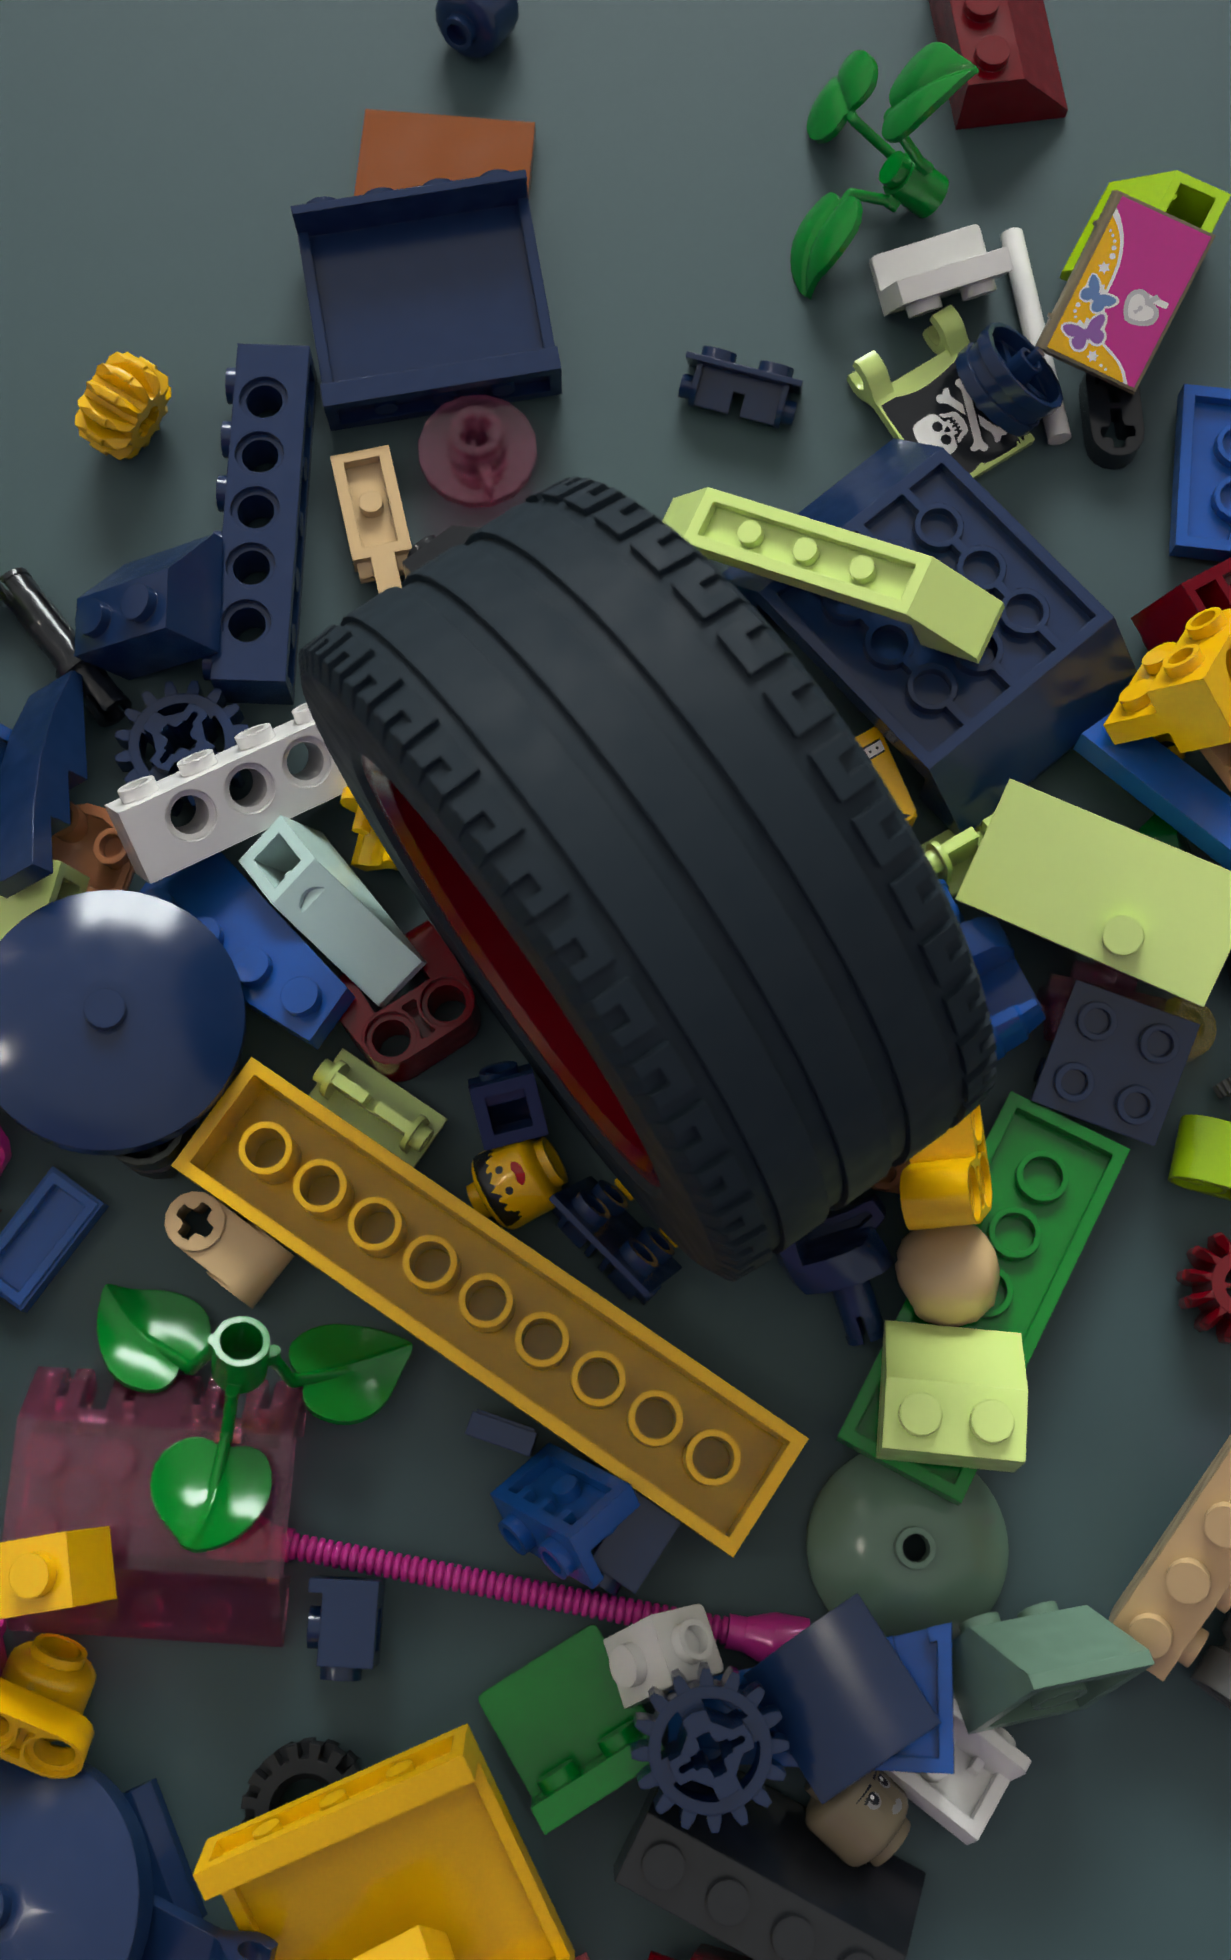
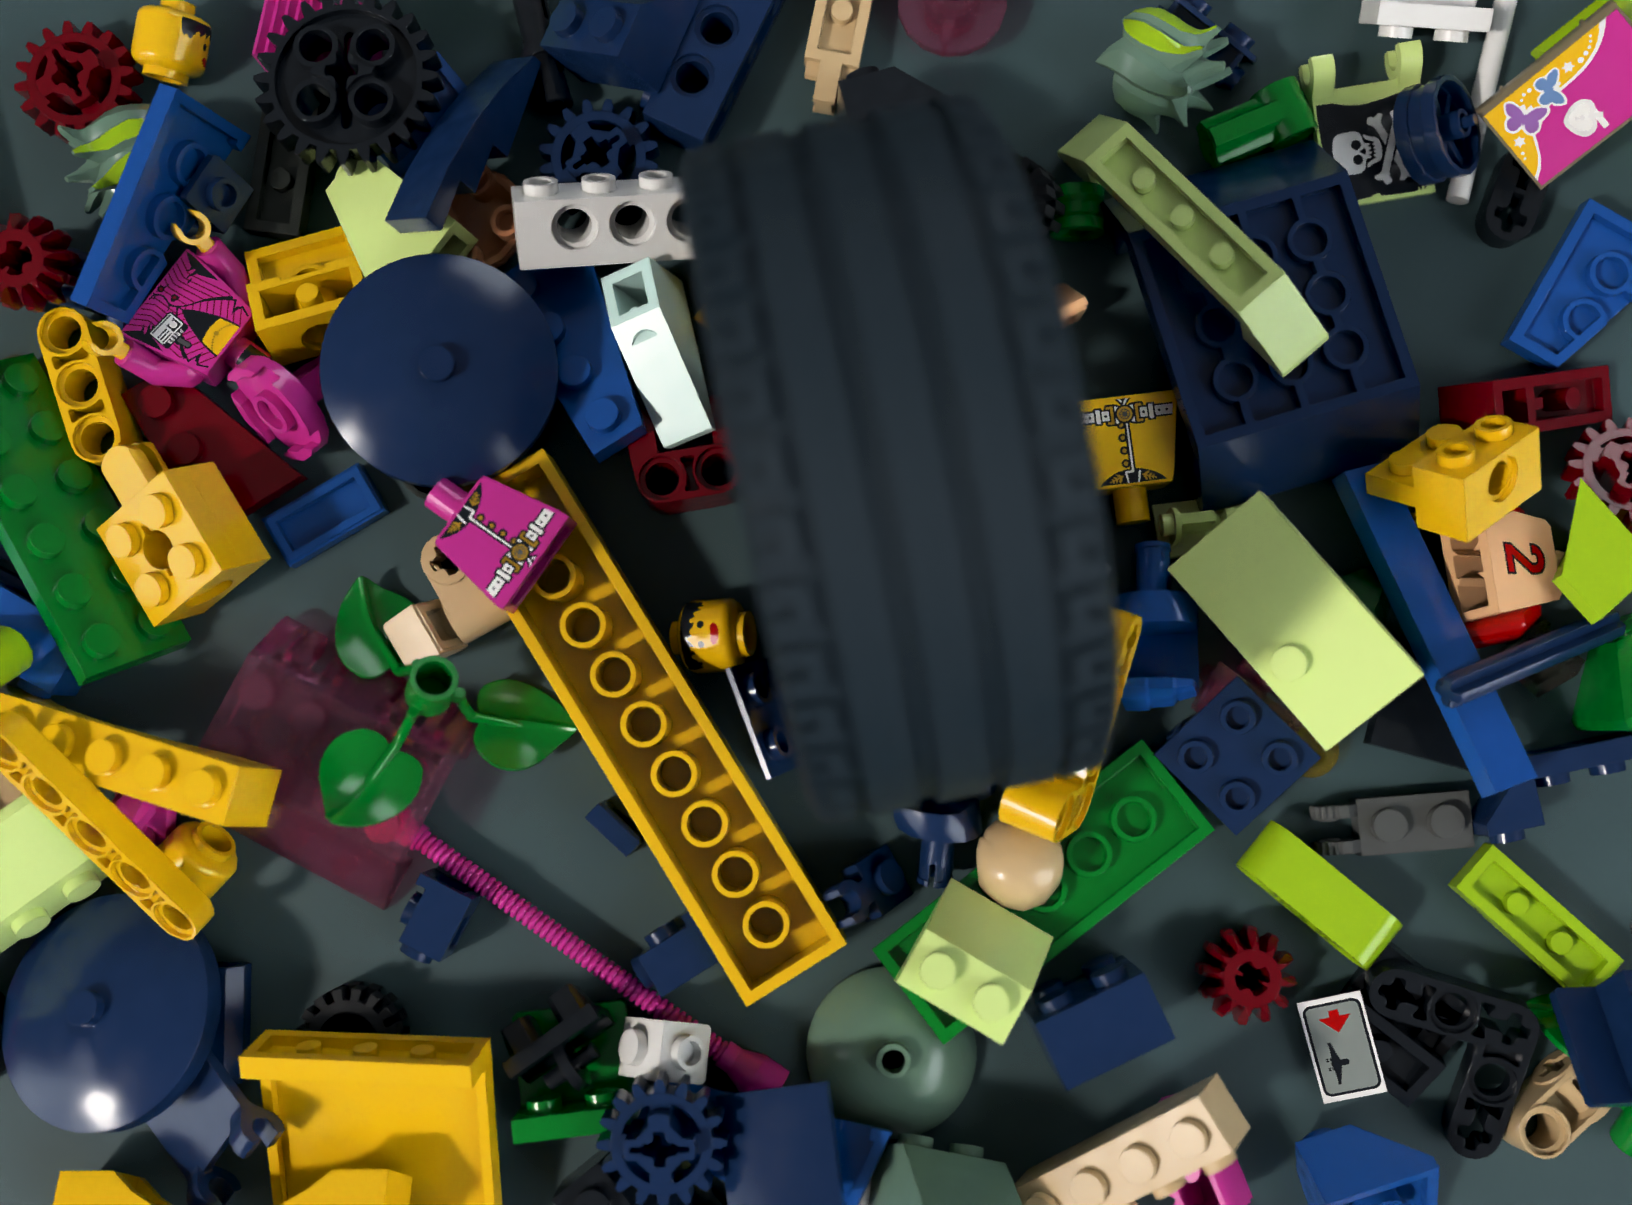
camera: 30 degrees right, 10 degrees up
yellowish green hinge [308,1048,448,1168] -> none
dark blue brick [467,1061,549,1151] -> none
blue bracket [490,1442,640,1589] -> none
none -> tan slope [383,599,468,665]
none -> dark pink torso [425,475,577,614]
none -> black hips [501,983,616,1091]
none -> dark blue plate [822,843,913,930]
none -> dark blue brick [1023,953,1176,1091]
none -> sand green hair [1095,7,1233,135]
none -> green piece [1196,76,1318,168]

